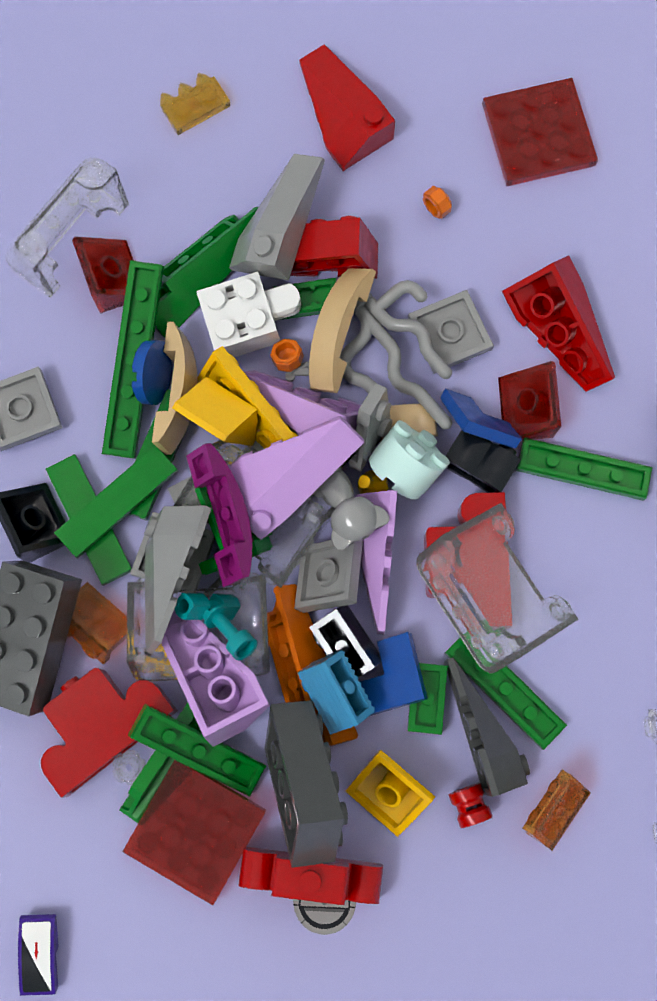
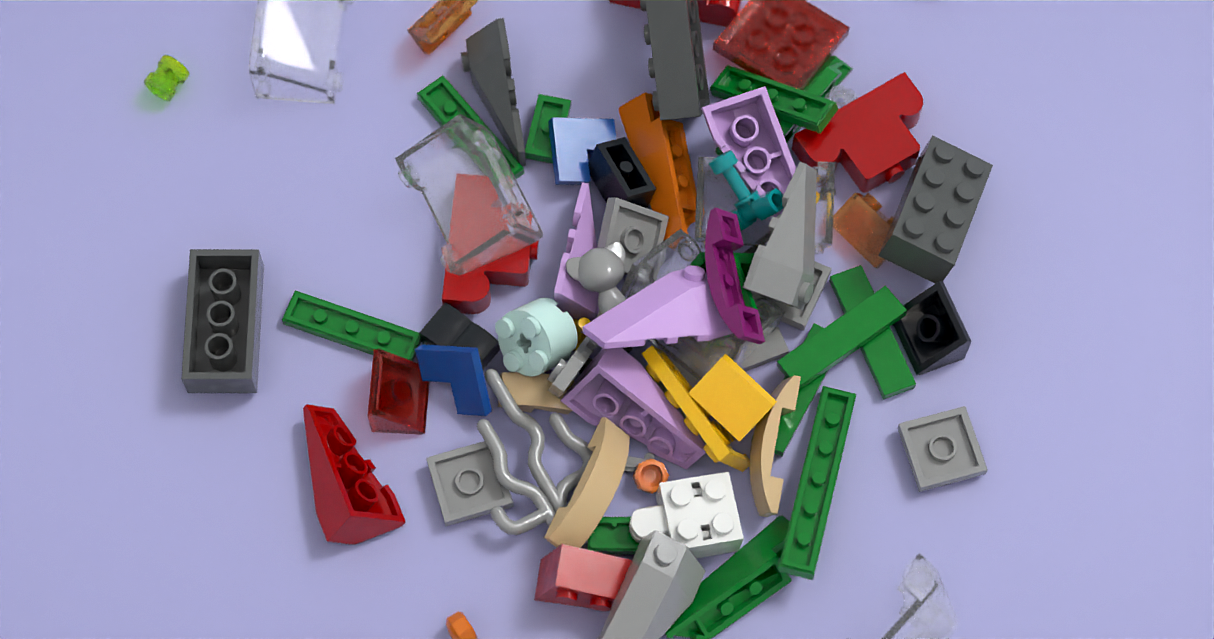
camera: 175 degrees left, 10 degrees down
clear red slope [72,236,134,314] -> none
blue tile [132,339,172,405] -> none
dark azure brick [297,650,375,735] -> none
yellow slope [345,750,435,837] -> none
red wheel [448,783,493,828] -> none

